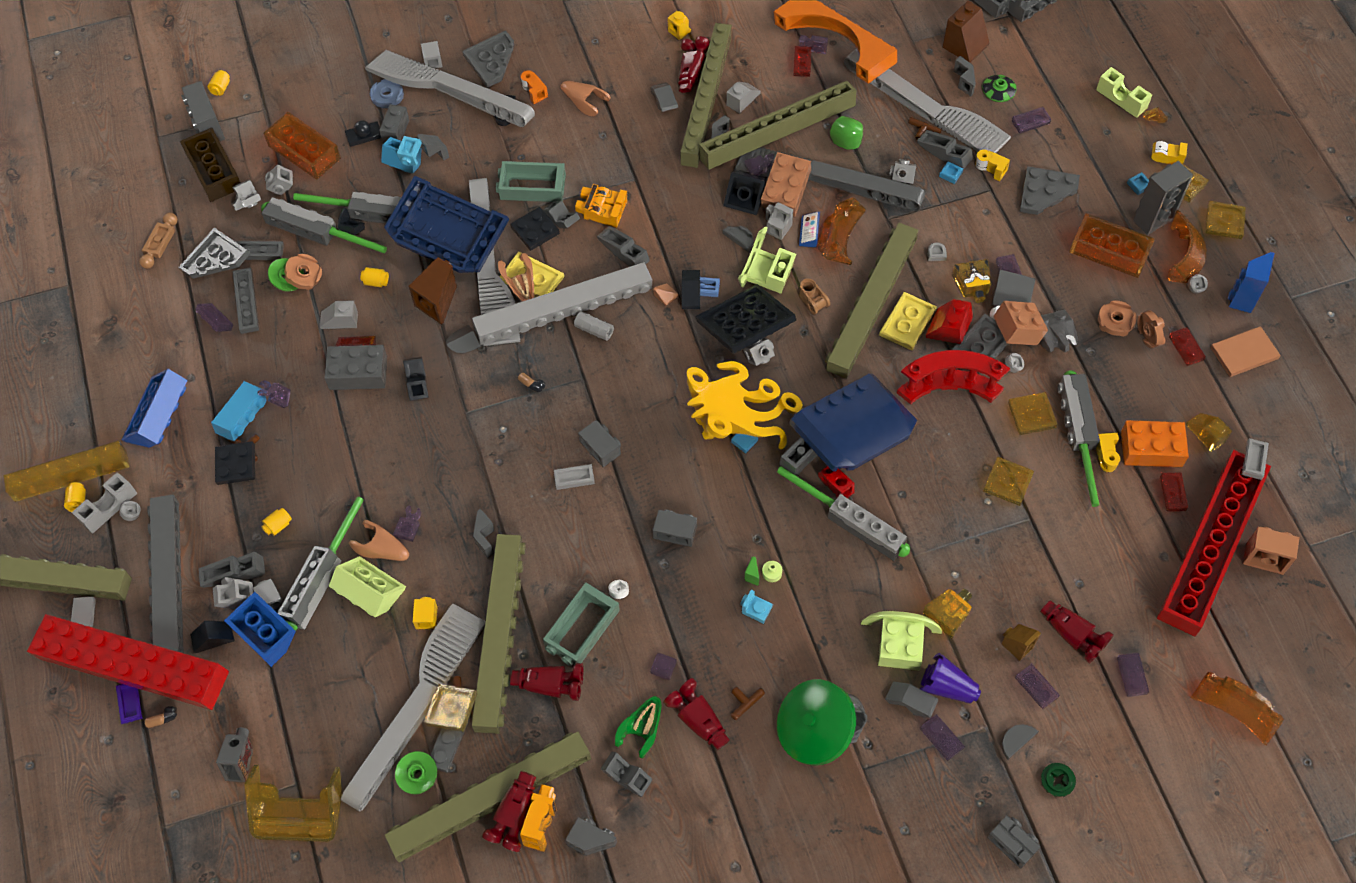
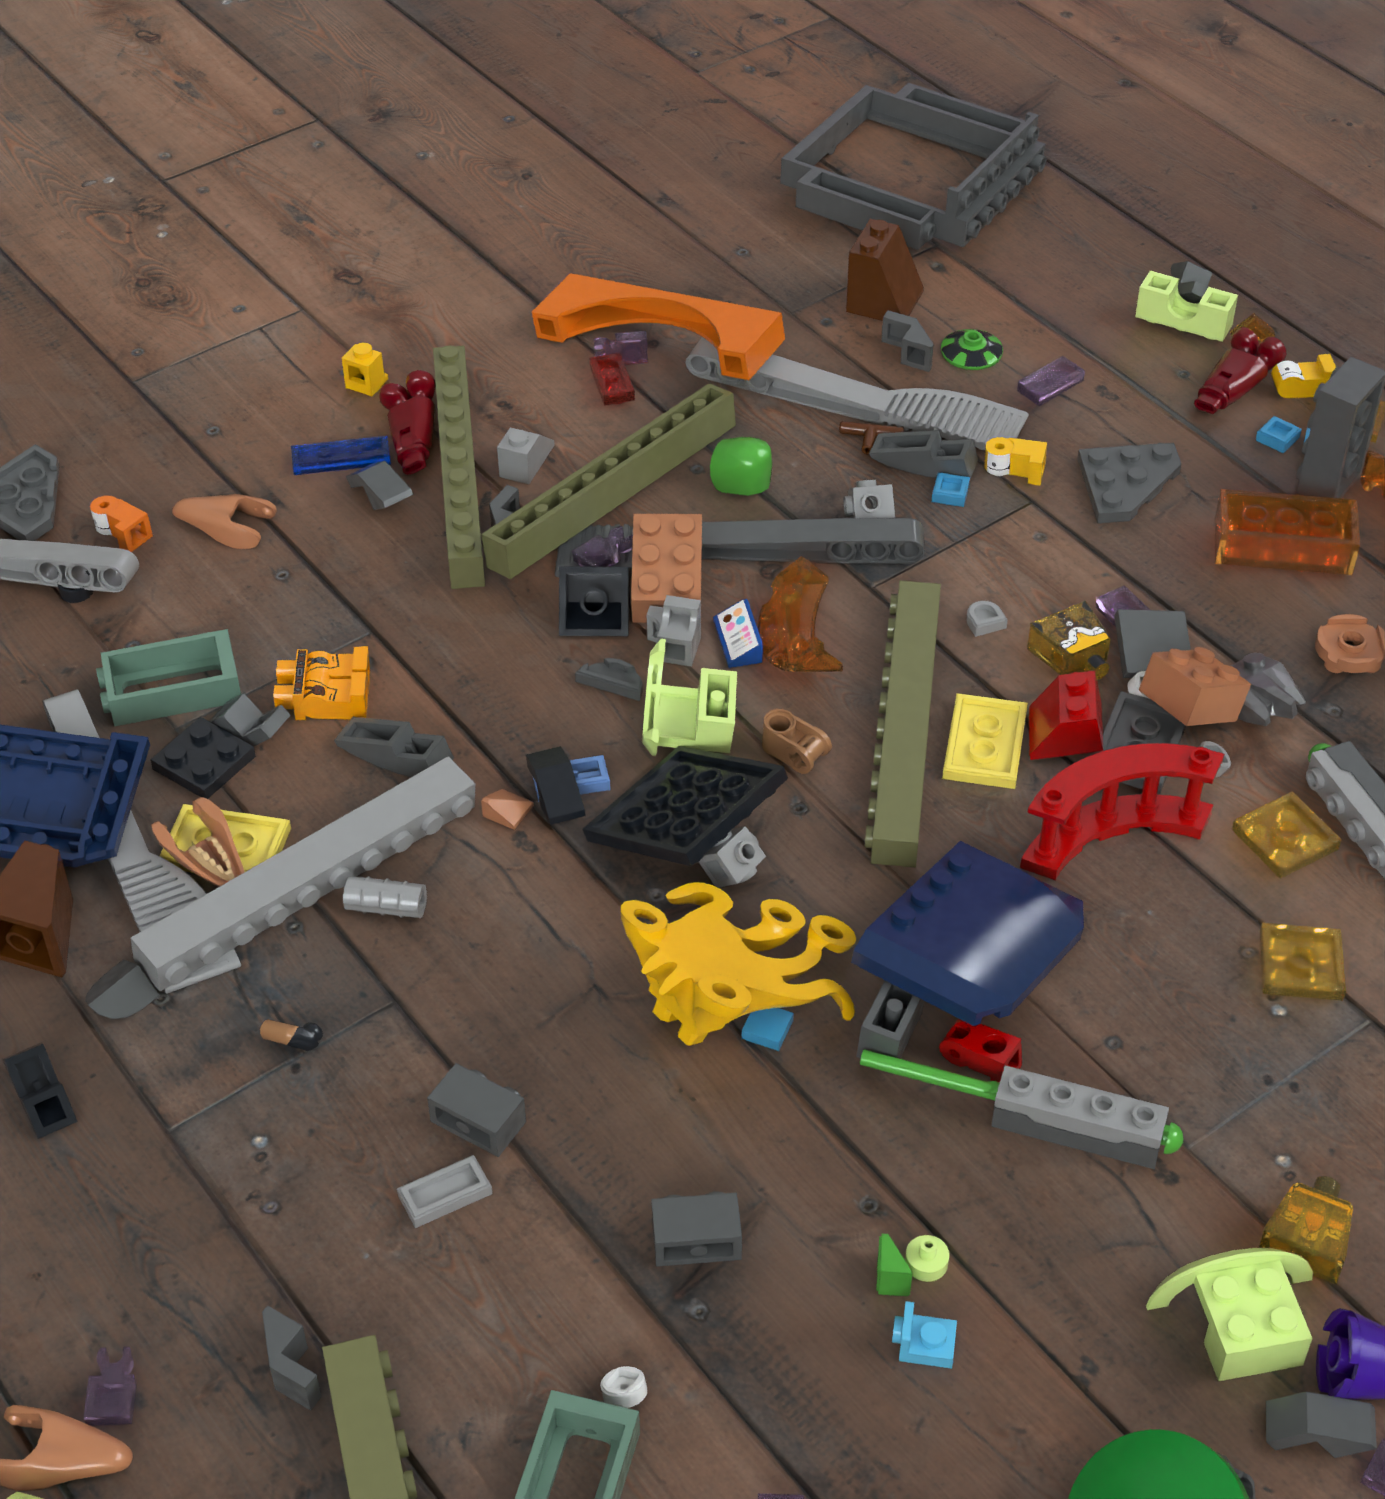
camera: 20 degrees left, 15 degrees down
none -> clear blue tile [291,436,391,475]
none -> dark grey slope [1171,261,1212,303]
none -> dark red piece [1194,327,1287,414]

